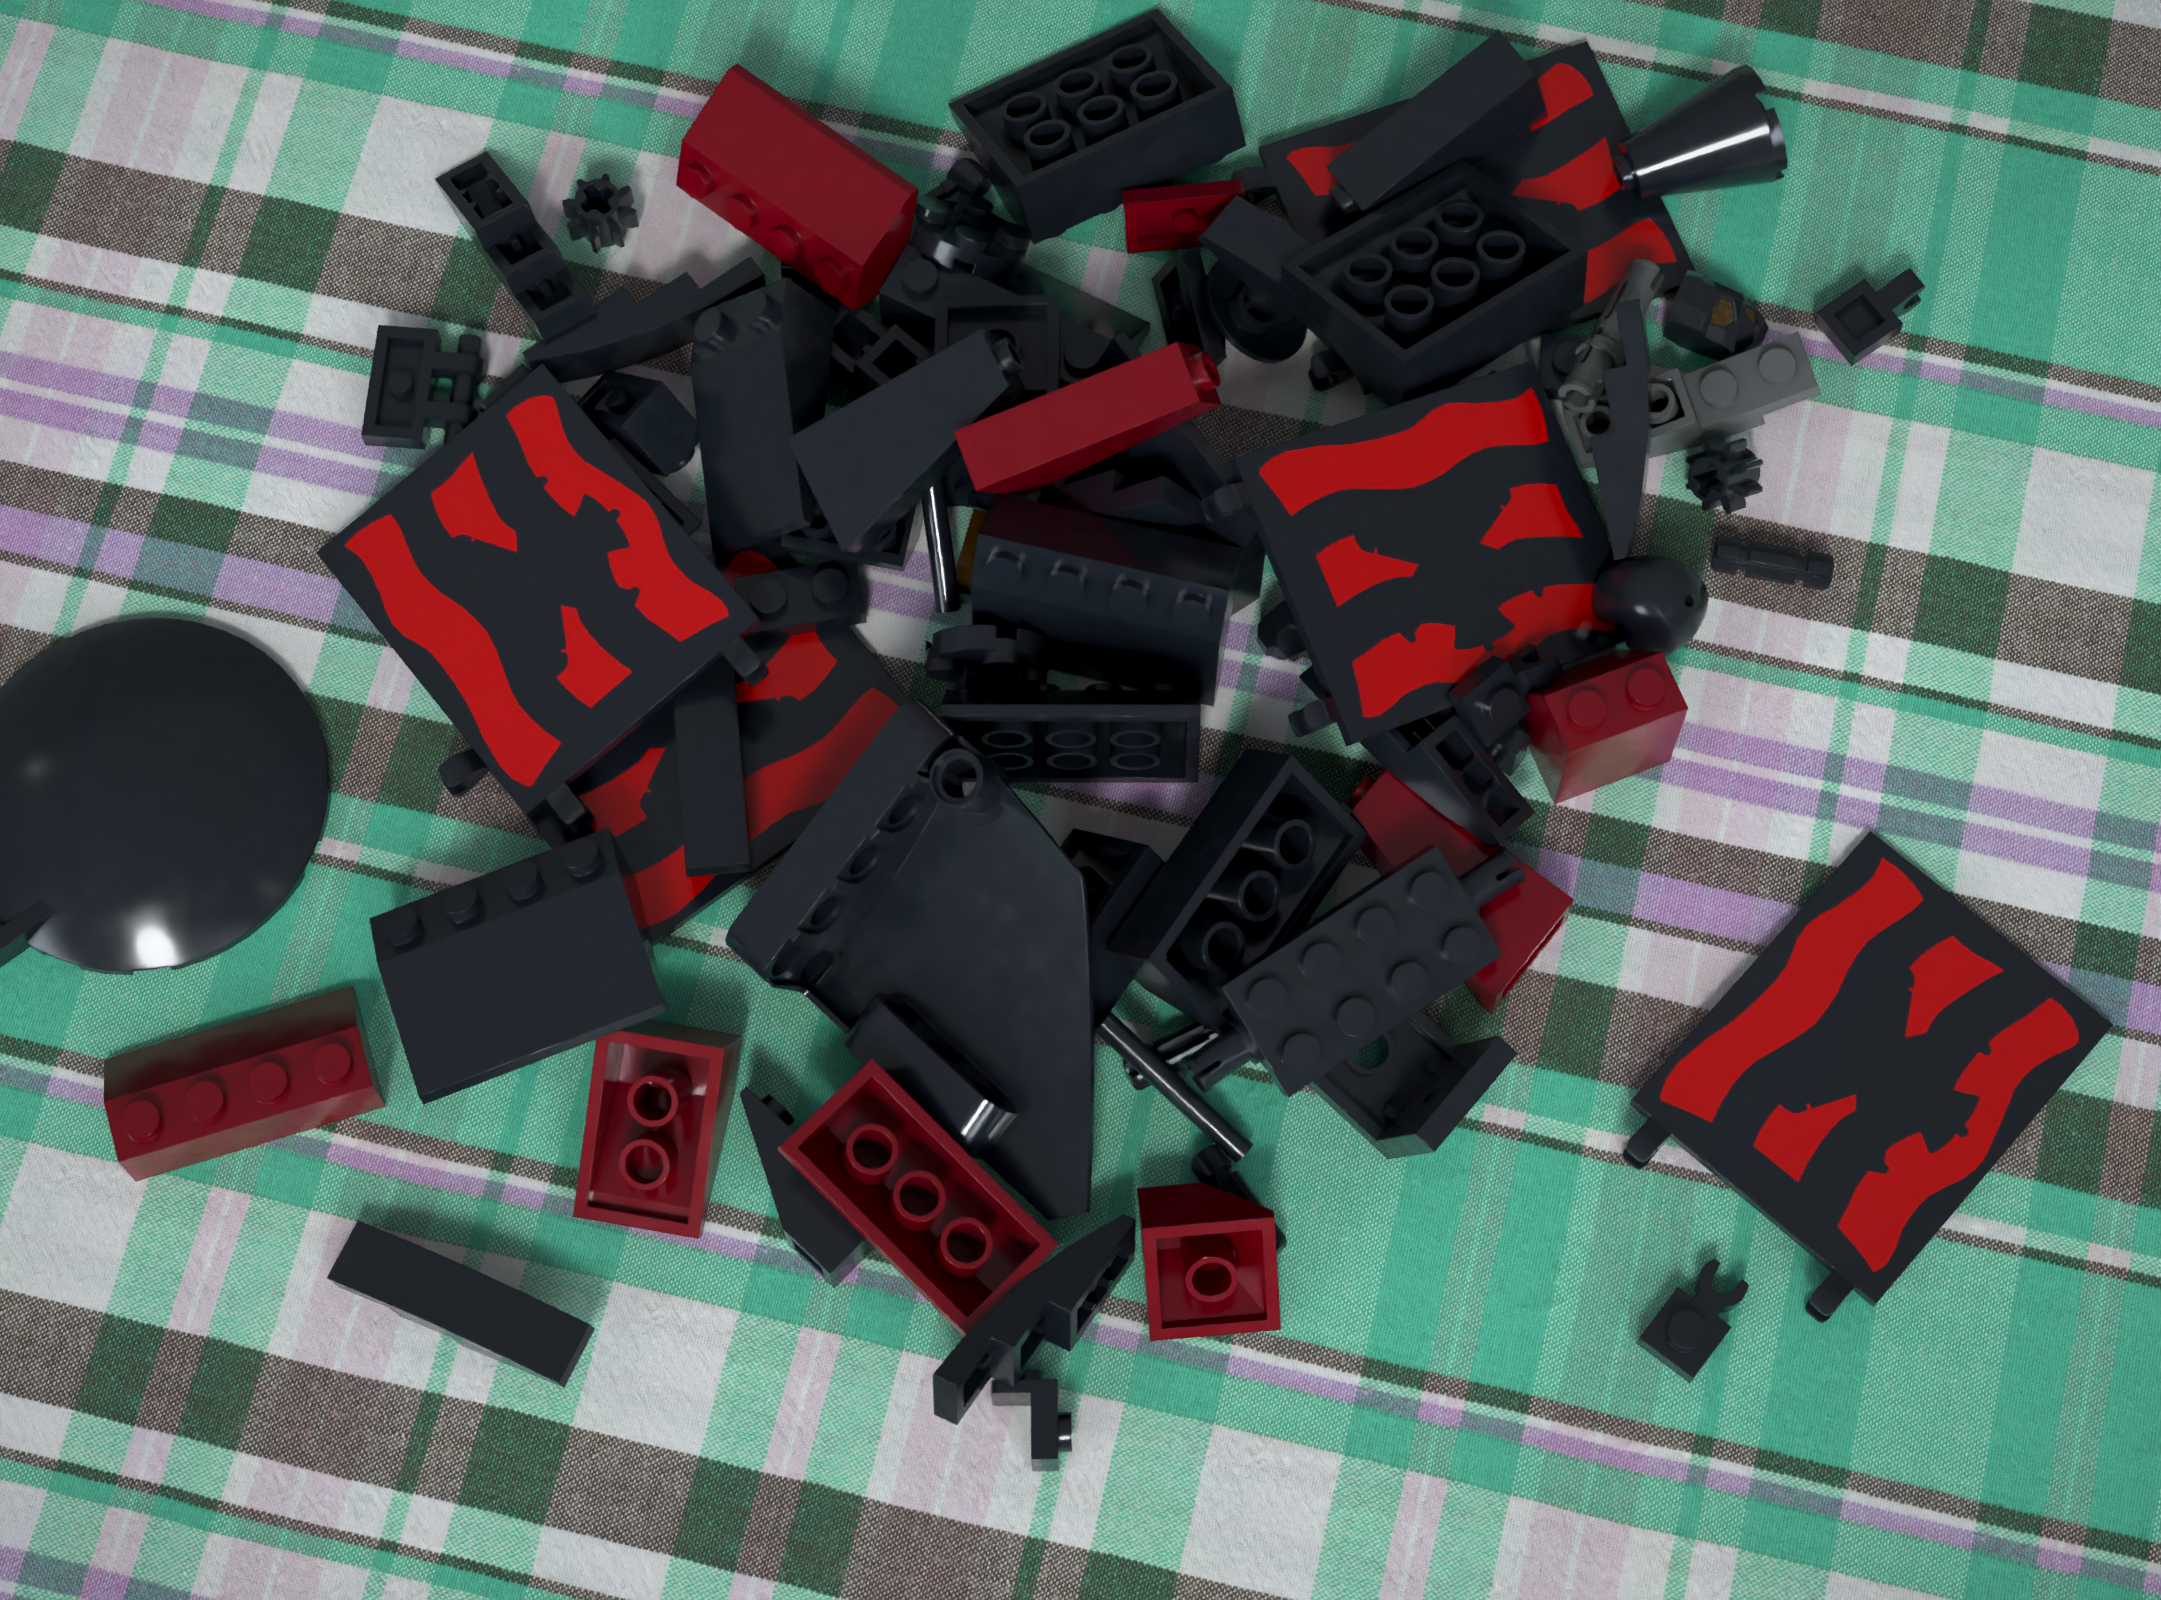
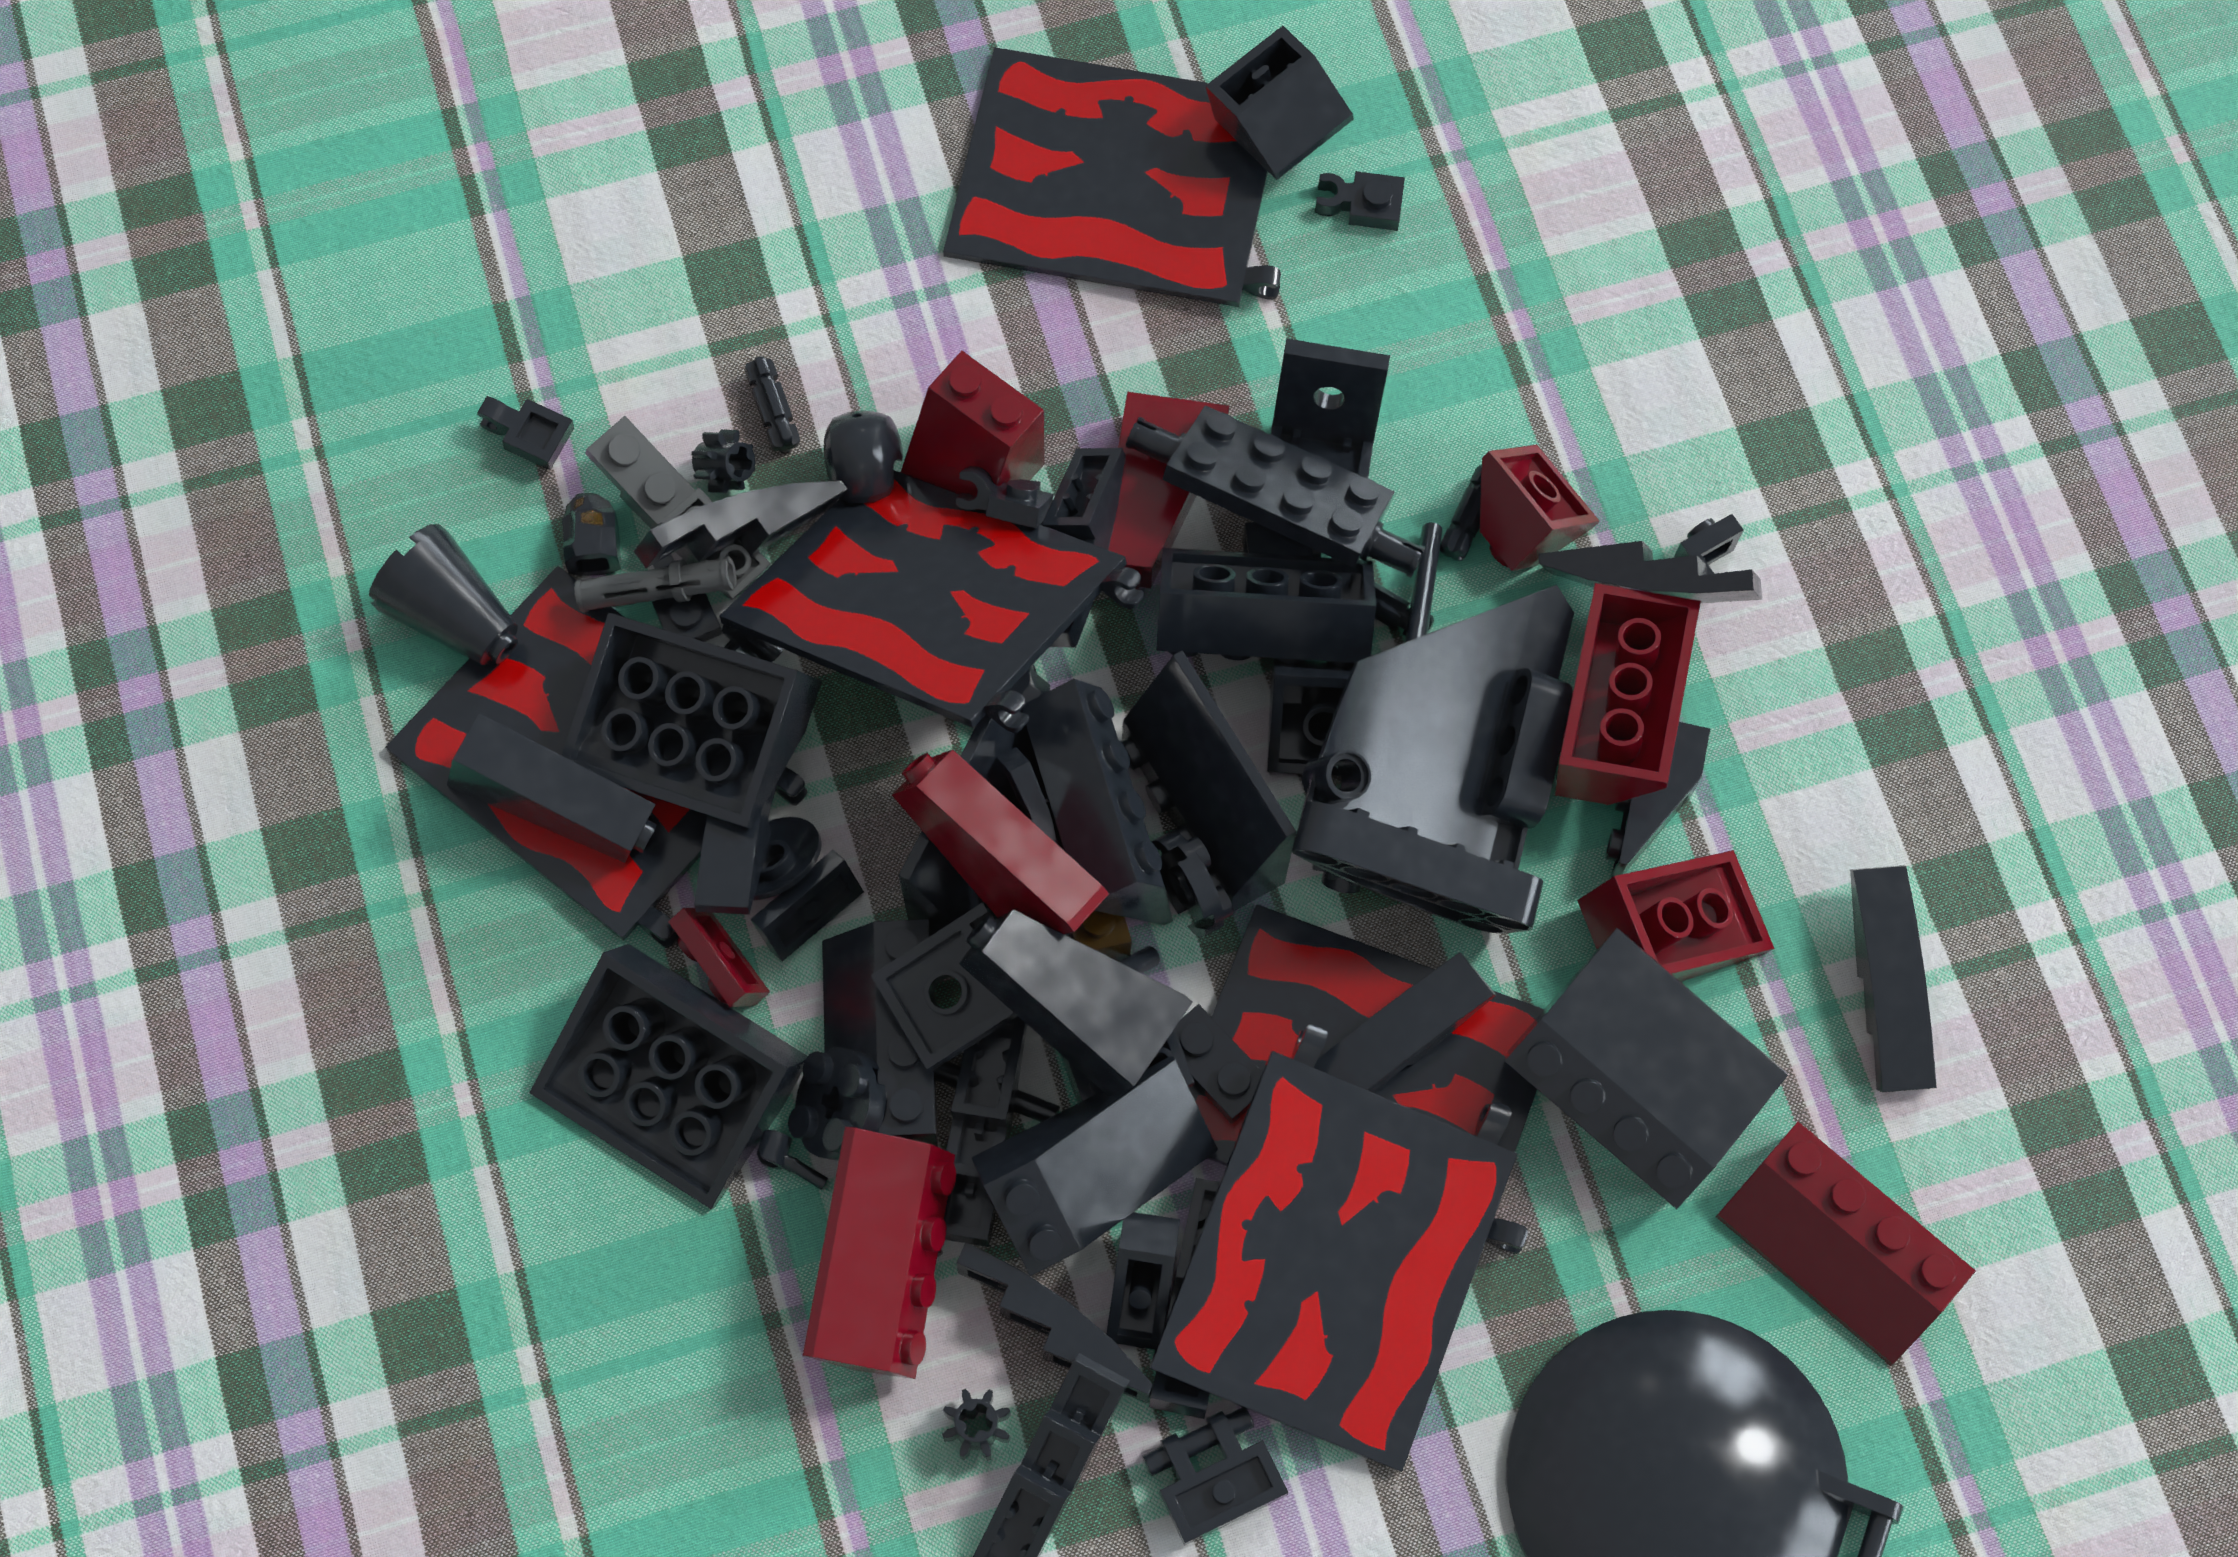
camera: 125 degrees left, 0 degrees up
none -> black slope [1205,25,1354,180]

